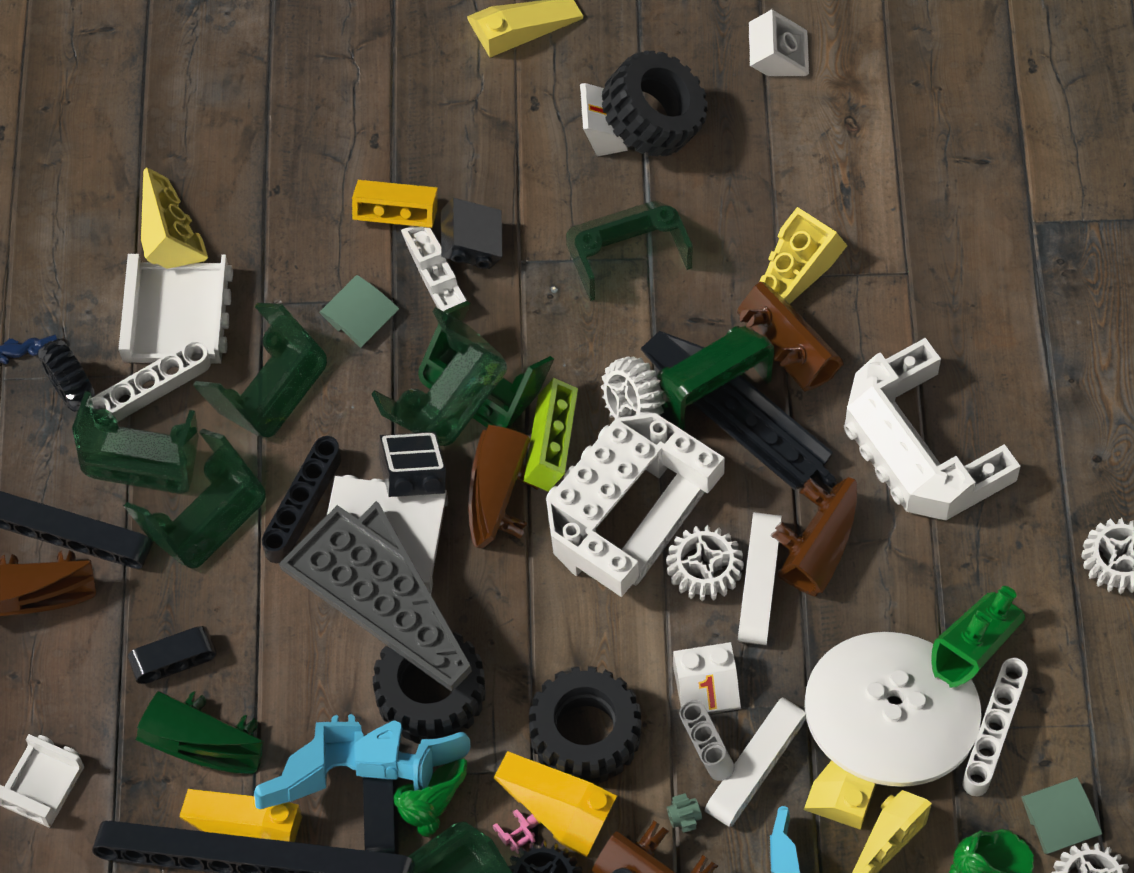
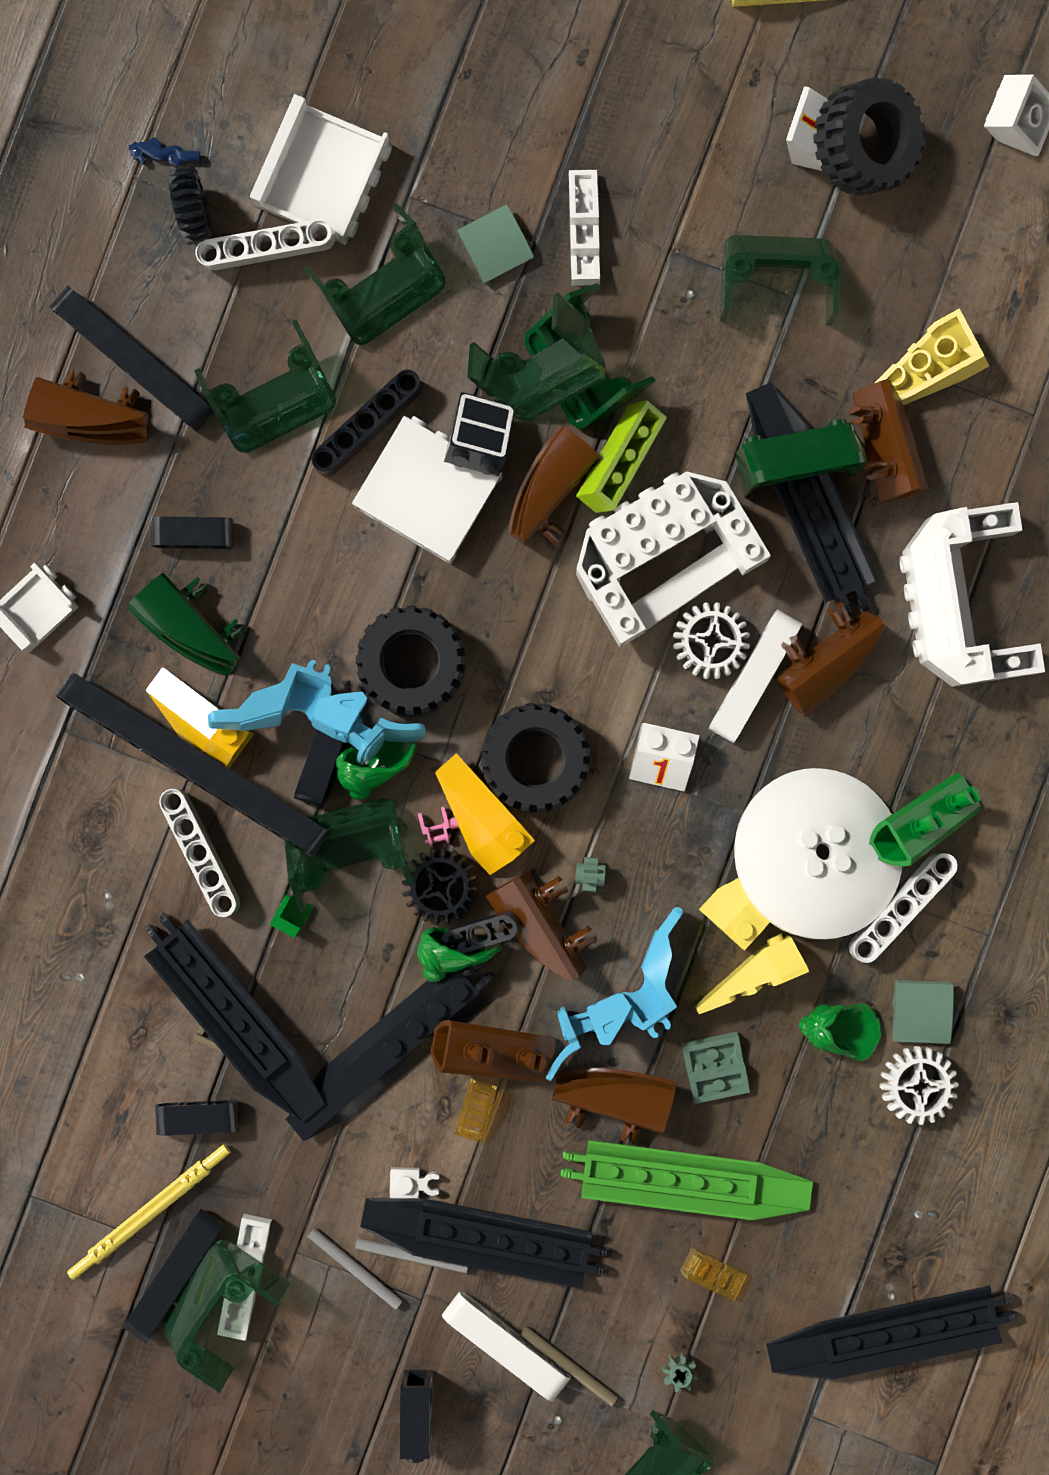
camera: 20 degrees right, 25 degrees up
clear green windscreen [72,391,199,494] -> none
light yellow wedge [141,168,208,269] -> none
dark grey wing [279,501,472,692] -> none
yellow brick [352,180,438,228] -> none
black piece [441,198,502,269] -> none
white gear [601,356,665,419] -> none
light grey beam [679,700,735,781] -> none
white beam [704,697,806,827] -> none

